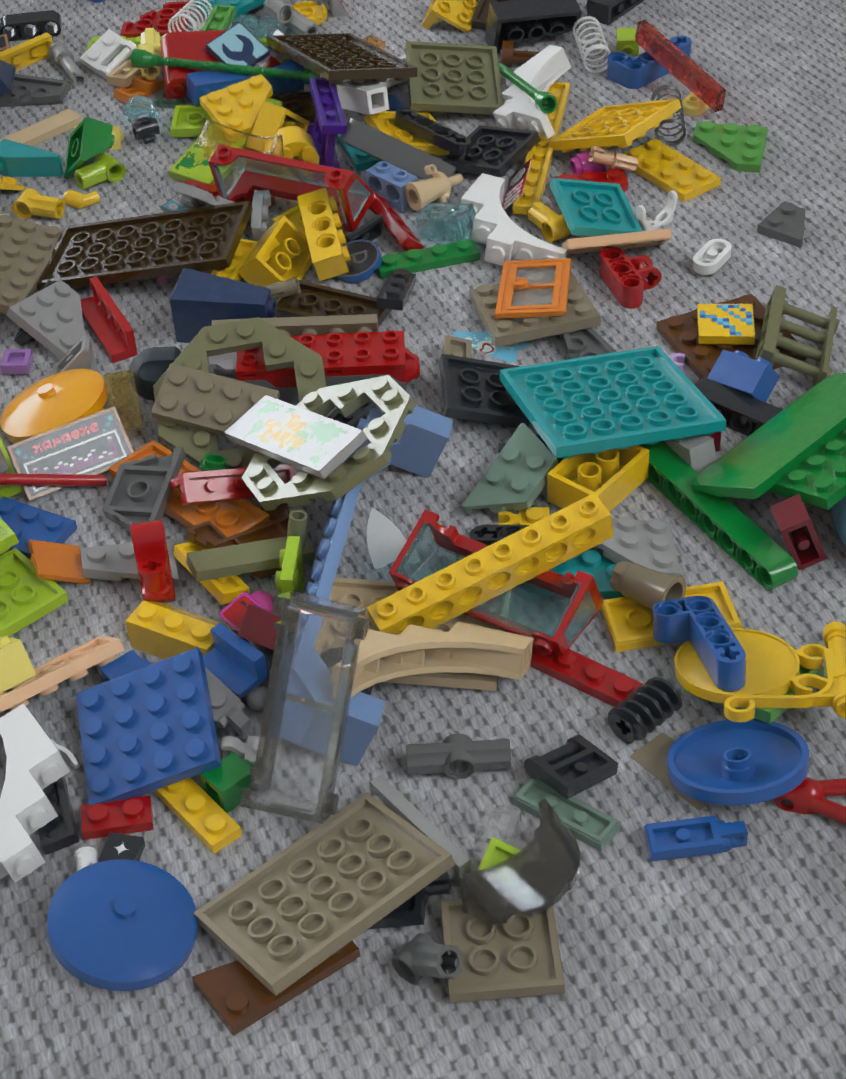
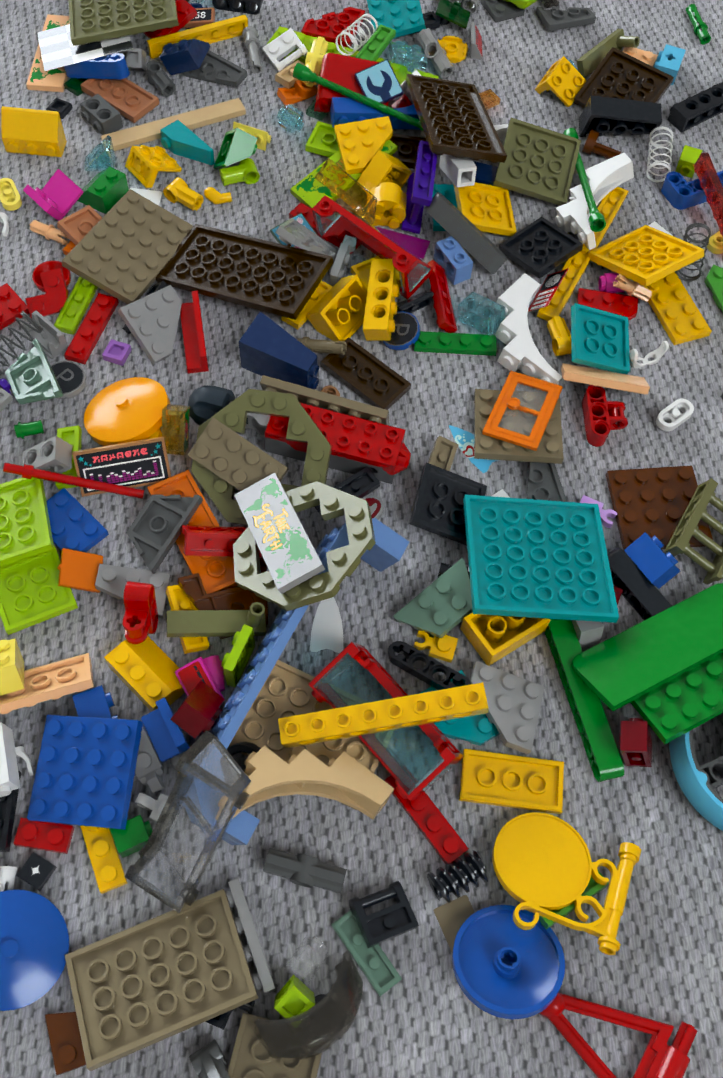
camera: 10 degrees right, 20 degrees up
light grey slope [53,333,96,374] -> none
black gear [132,113,160,144] -> none
green plate [199,453,229,471] -> none
black plate [376,269,416,311] -> none
black beam [394,109,471,156] -> none
tan piece [404,164,463,212] -> none
dark tan plant [610,561,686,610] -> none
blue hinge [644,815,748,862] -> none
blue beam [653,596,746,691] -> none
yellow tile [697,304,755,345] -> none

